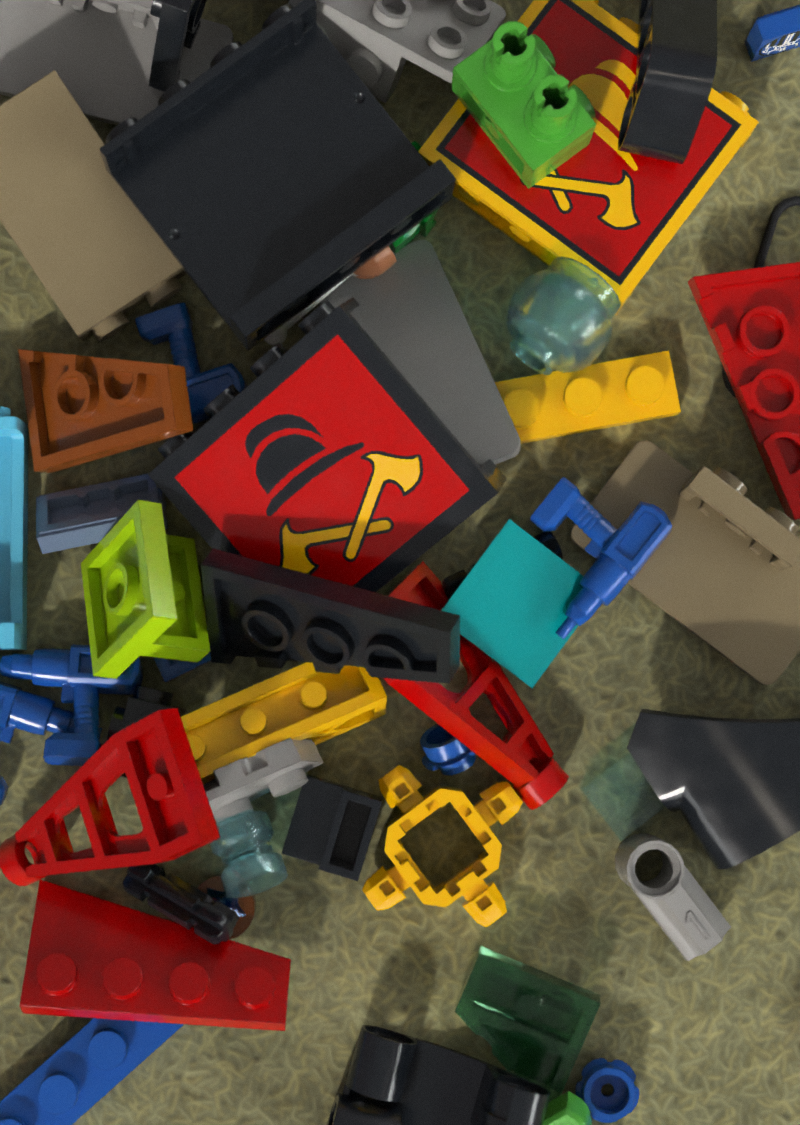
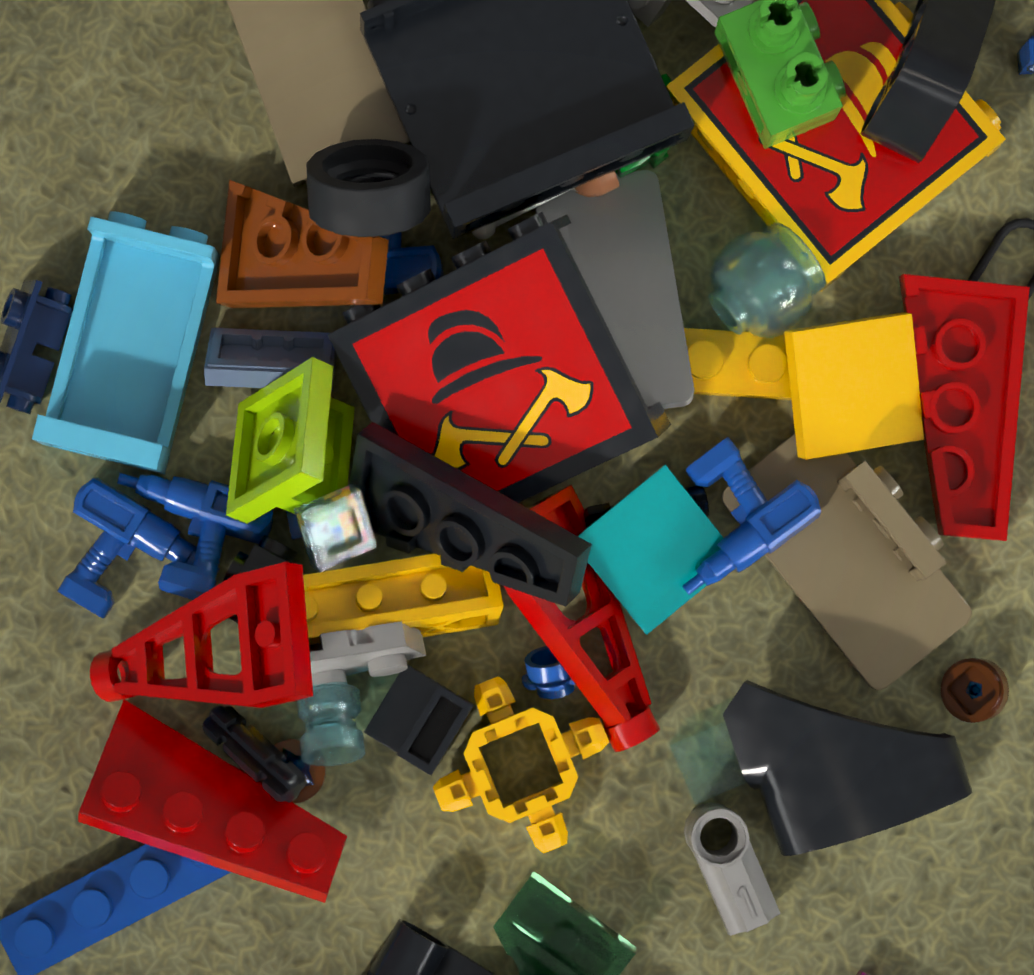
camera: 15 degrees right, 0 degrees up
none -> clear light blue tile [294,484,377,573]
none -> black tyre [306,139,431,237]
none -> yellow tile [784,312,924,460]

